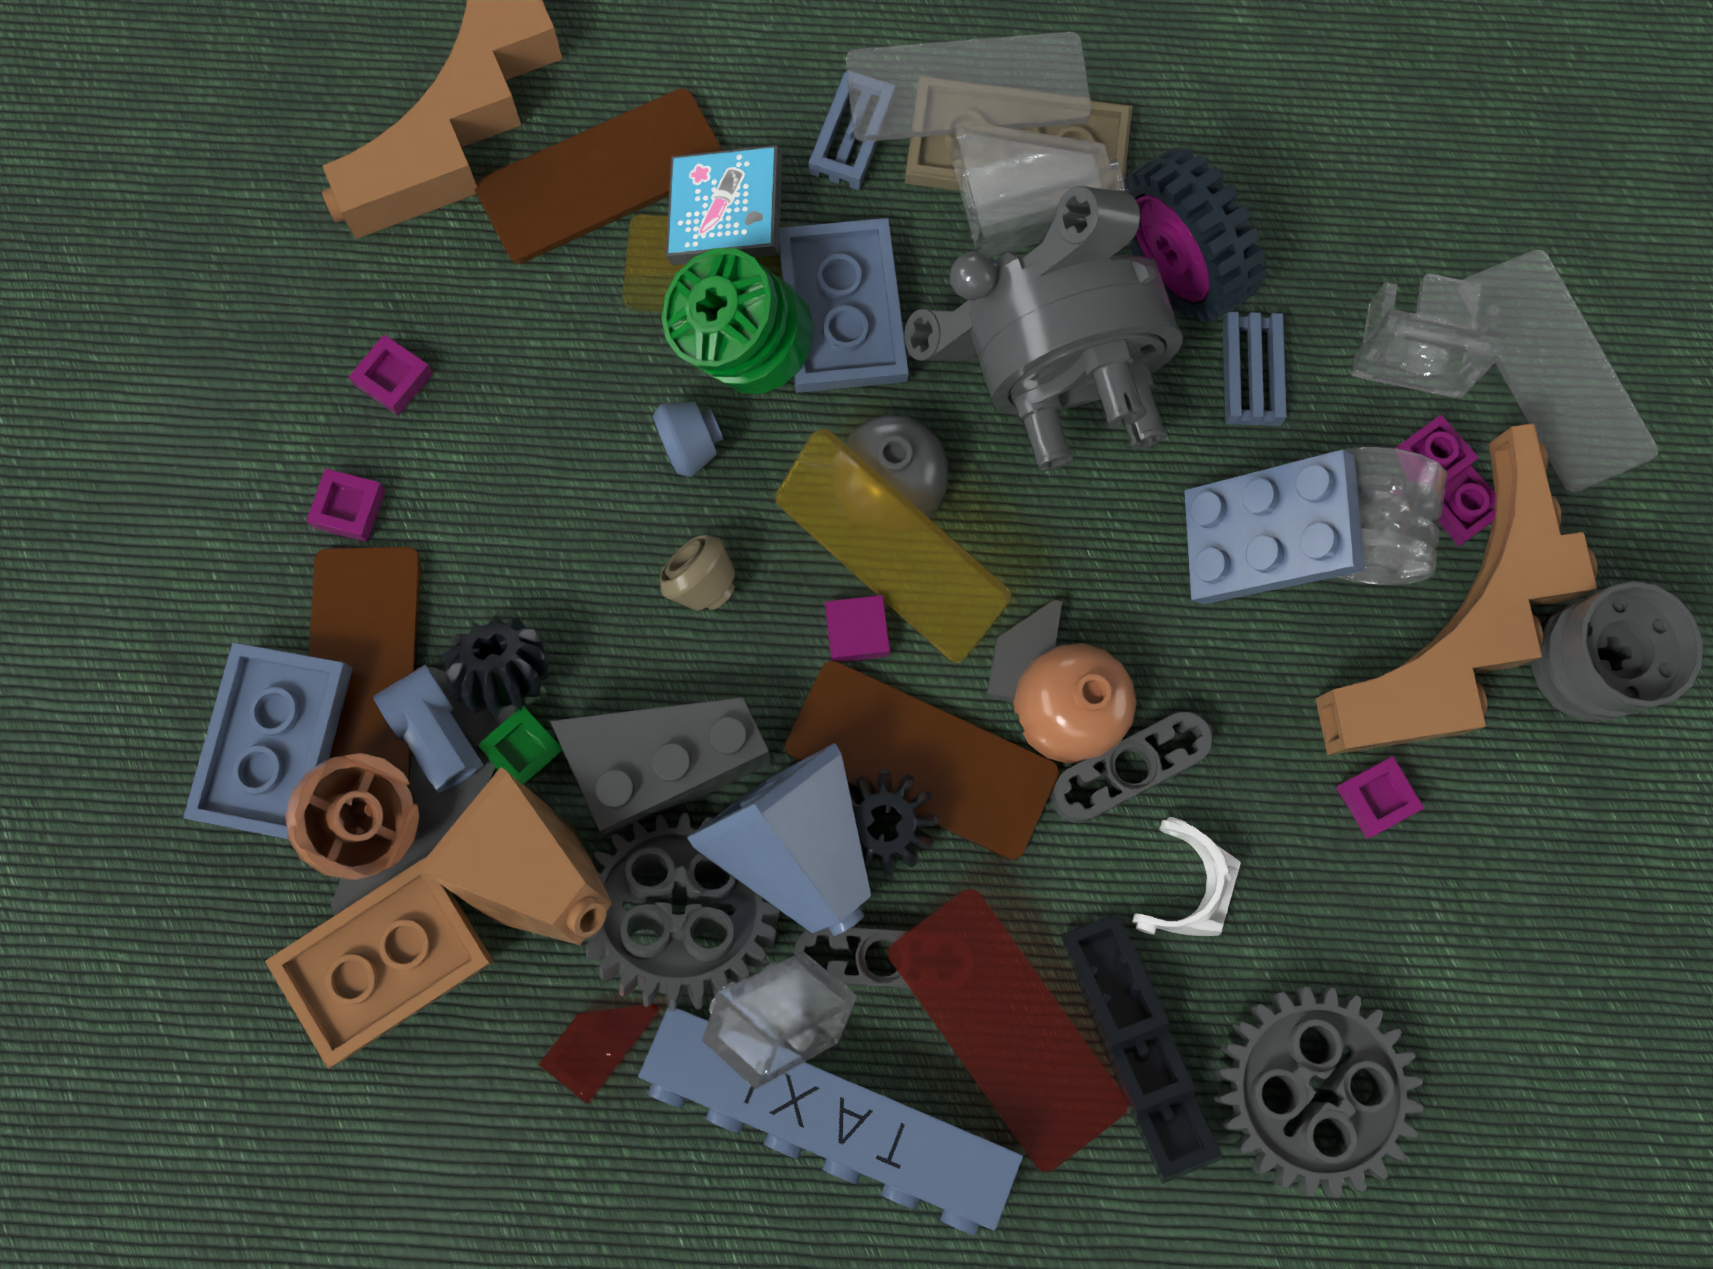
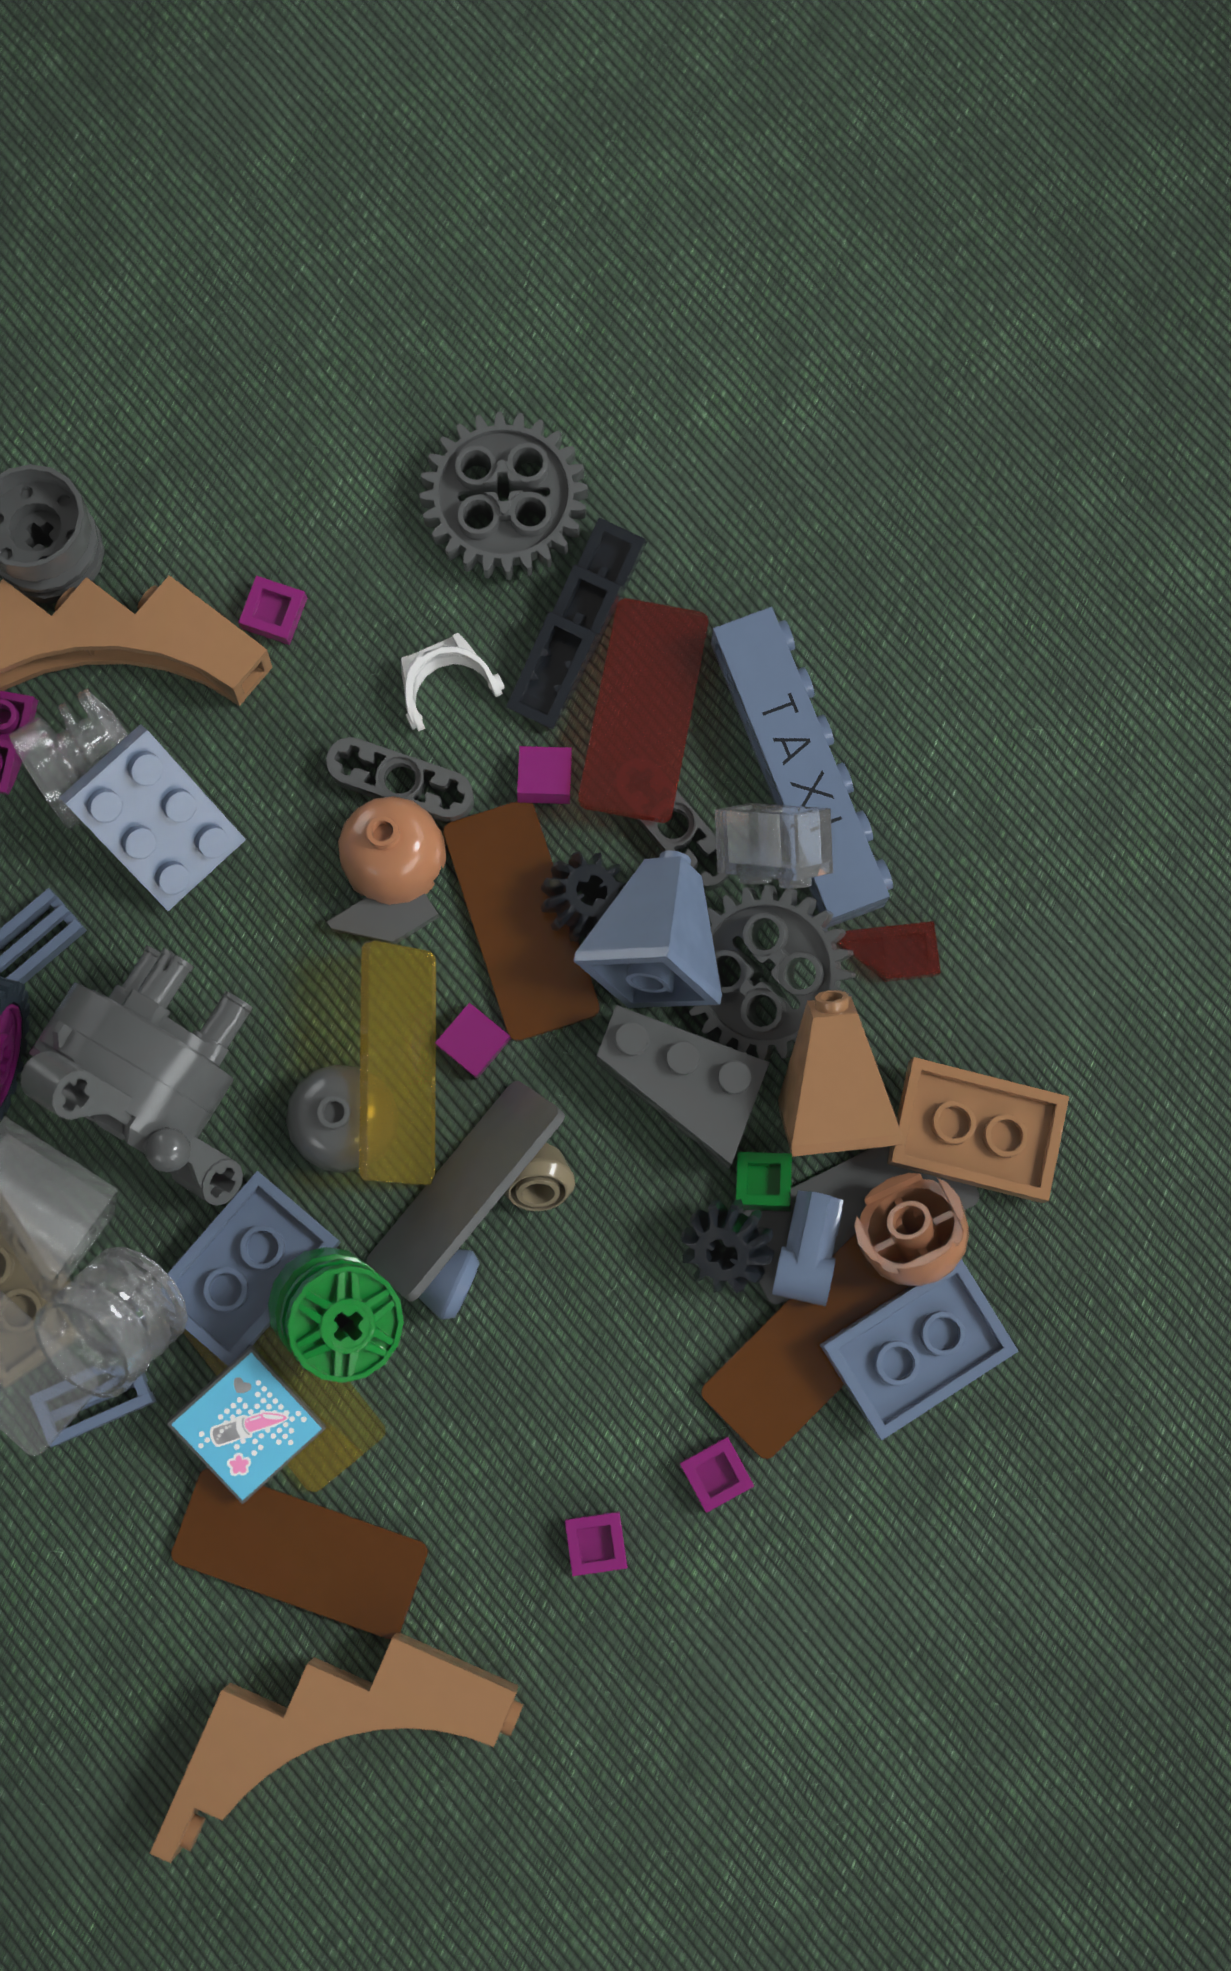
camera: 130 degrees left, 5 degrees up
none -> clear wheel [34,1247,188,1398]
none -> dark grey piece [367,1081,565,1302]
none -> magenta tile [517,746,572,804]

